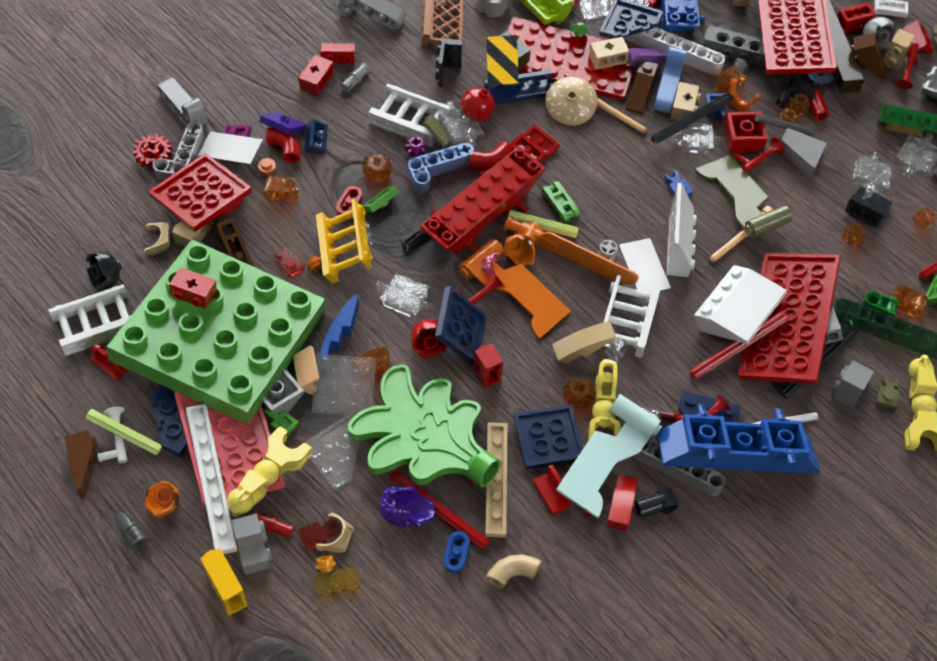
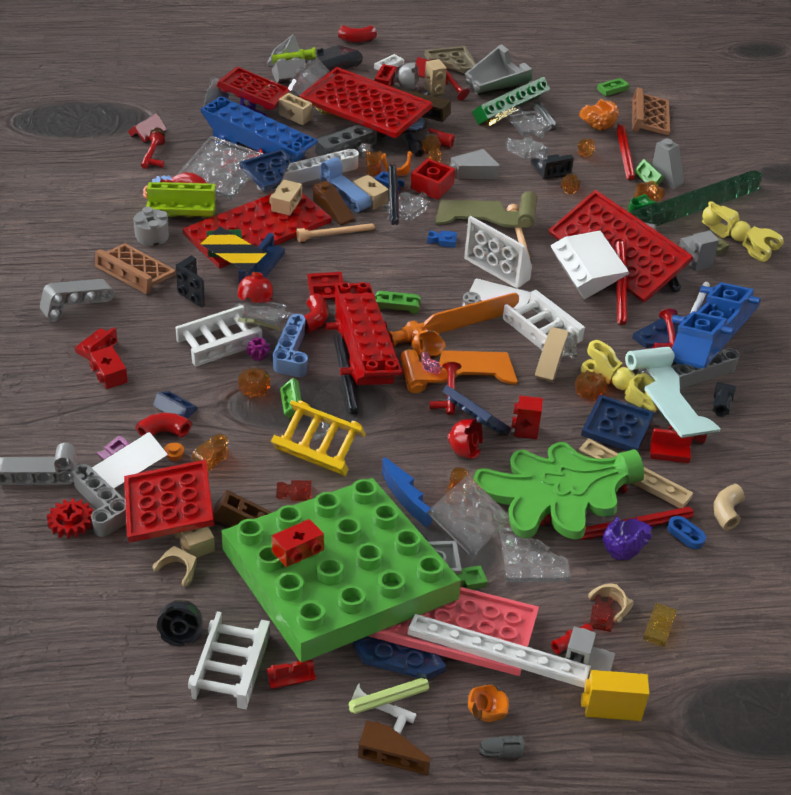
camera: 55 degrees left, 15 degrees down
light yellow piece [227,427,312,517] -> none
dark purple plate [259,112,307,135] -> none
light nougat panel [293,346,319,395] -> none
orange plate [306,256,322,272] -> none
light orange plate [315,556,336,573] -> none
red plate [336,186,362,216] -> none
light grey pin [340,63,370,93] -> none
clear plate [374,273,435,318] -> none
yellowish green axle [508,210,579,238] -> none
tan dish [546,77,597,126] -> none
bright green plate [570,23,589,36] -> none
slope [606,474,638,532] -> none
medium lavender panel [628,48,668,67] -> none
red piece [734,138,784,173] -> none
dark grey bar [755,114,814,134] -> none
reddish brown slope [851,33,886,79] -> none

